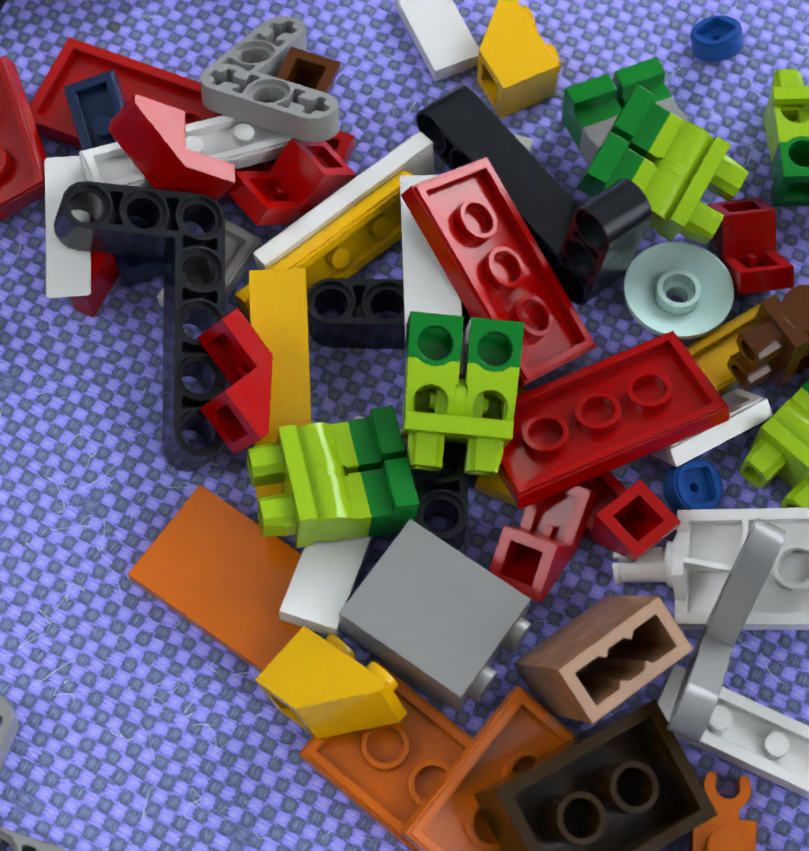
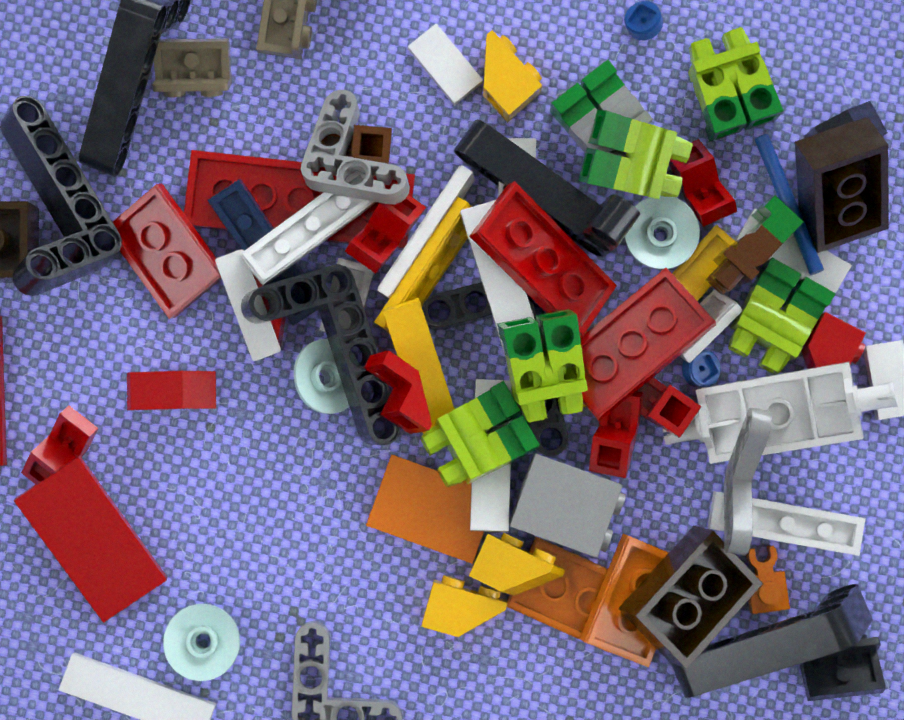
camera: 20 degrees left, 20 degrees up
red slope [109,94,235,201] -> none
medium nougat brick [513,595,694,724] -> none
none -> light aqua dish [294,339,359,414]
none -> yellow slope [421,575,507,637]

